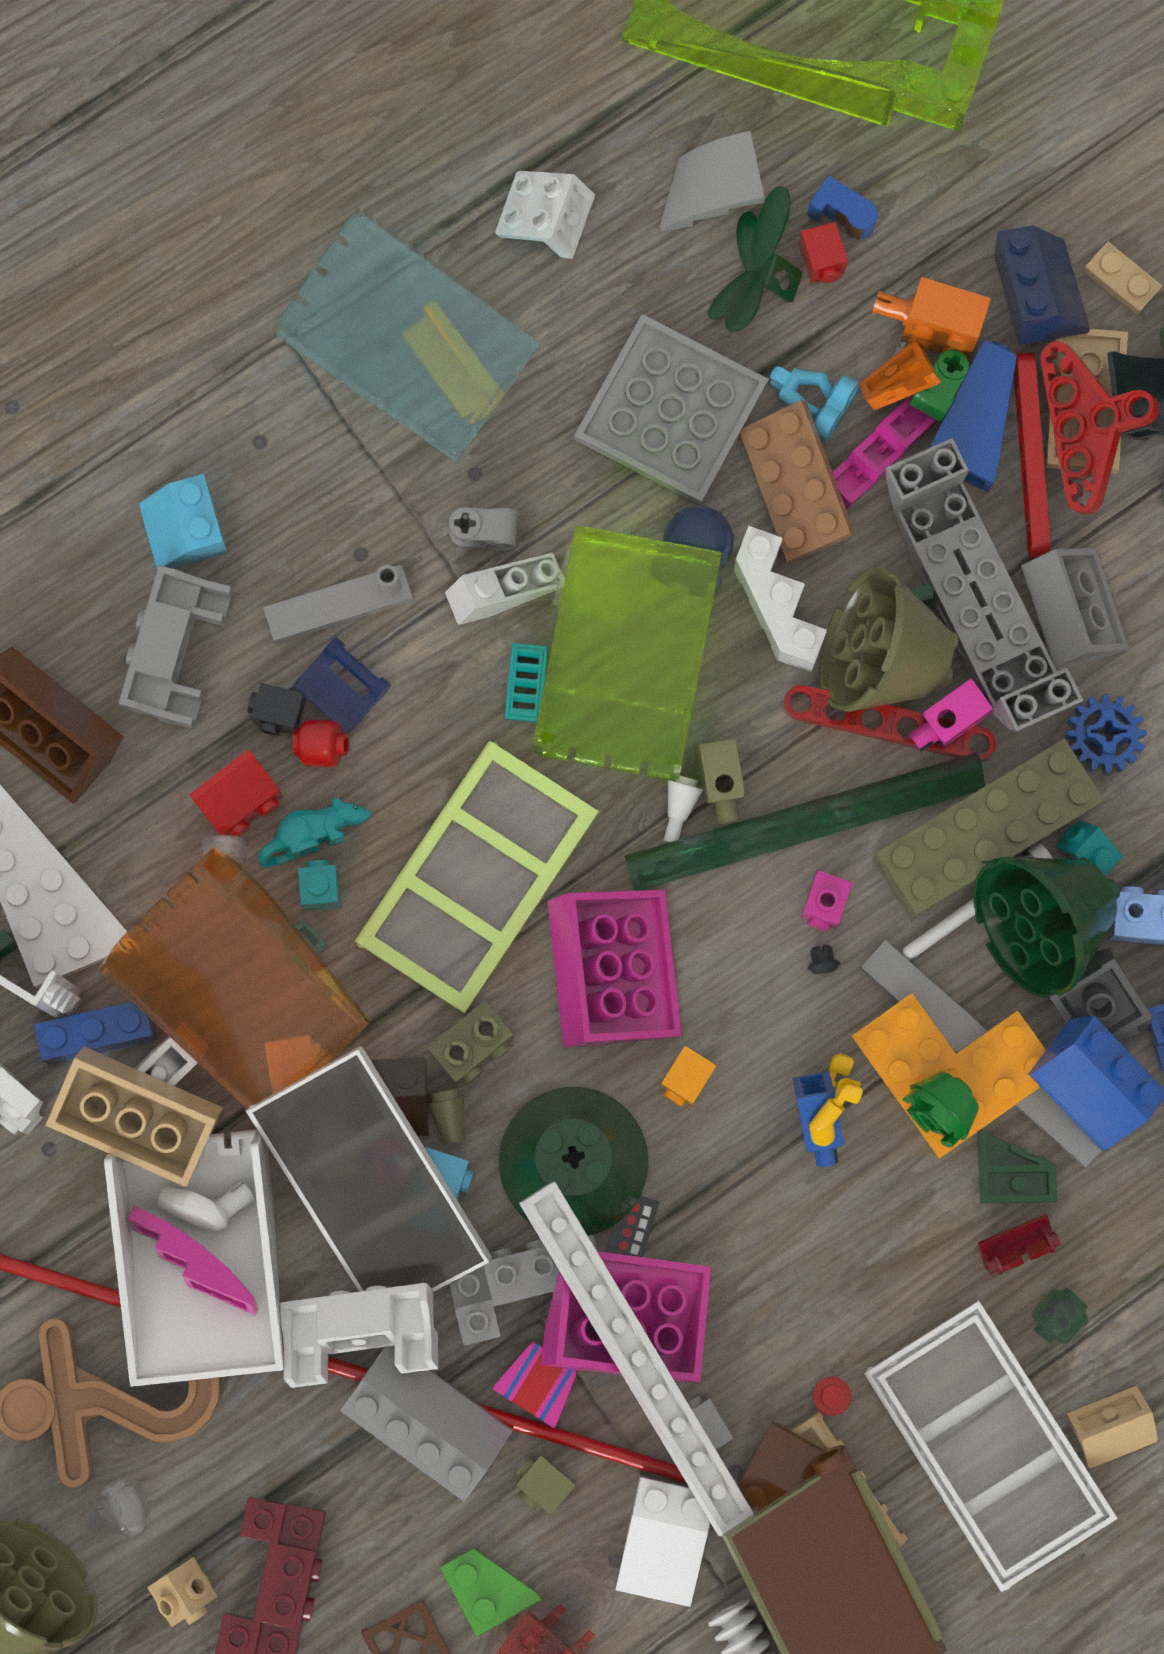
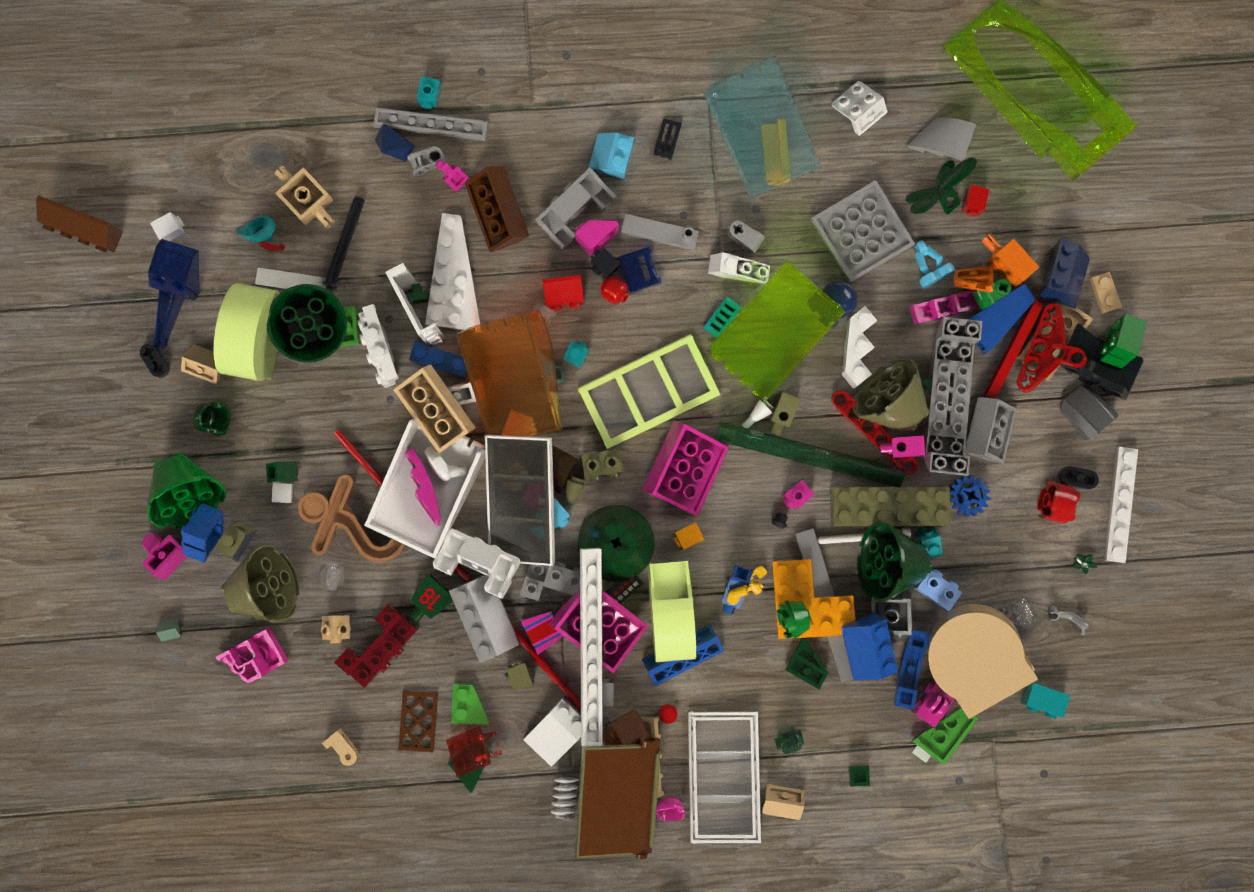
camera: 25 degrees right, 5 degrees up
teal animal [258,798,372,868] -> none
medium nougat plate [740,400,855,563] -> none
blue leg [807,175,878,239] -> none
dark red hinge [978,1213,1061,1275] -> none
none -> dark green torso [409,574,453,622]
none -> dark pink slope [575,220,619,257]
none -> blue fence [642,624,724,686]
none -> yellowish green brick [648,561,696,662]
none -> black tile [653,118,682,161]
none -> dark pink hair [656,796,685,821]

